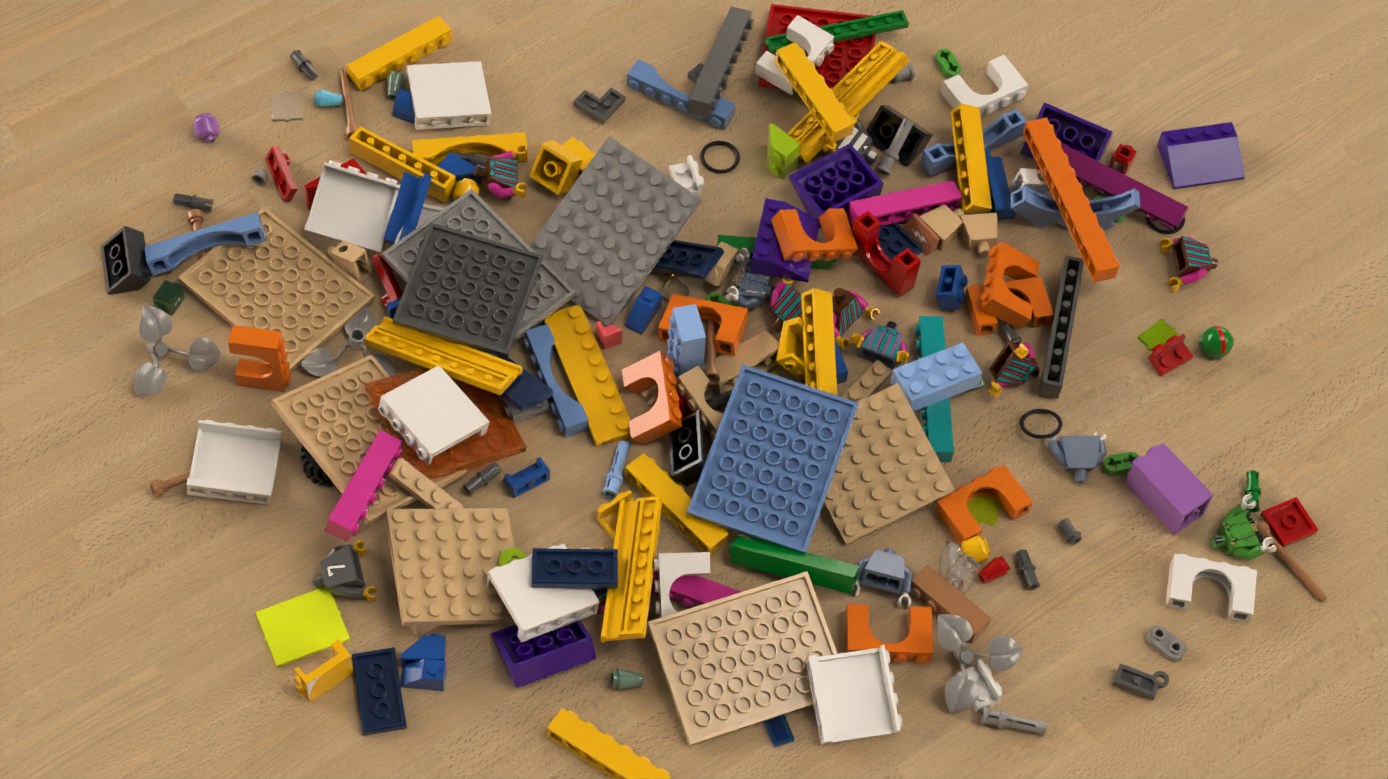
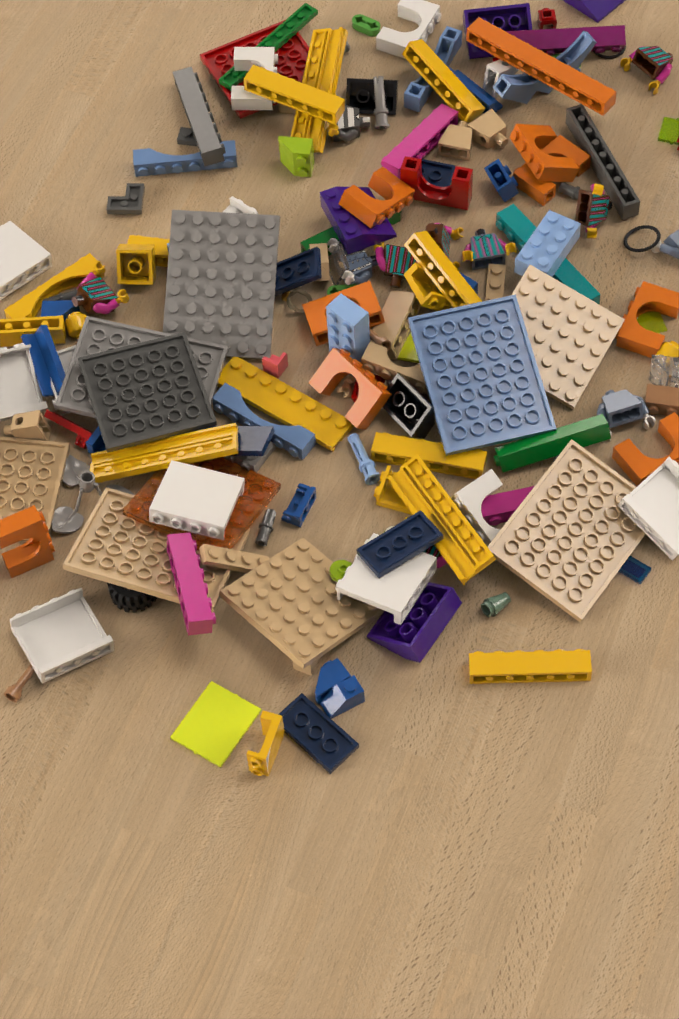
camera: 25 degrees left, 0 degrees up
dark grey torso [312,541,377,602] -> none
blue slope [625,286,662,335] -> none
black tyre [700,141,740,173] -> none
dark grey axle [705,389,733,410] -> none
dark purple slope [789,143,883,229] -> none
nougat slope [904,213,940,256] -> none

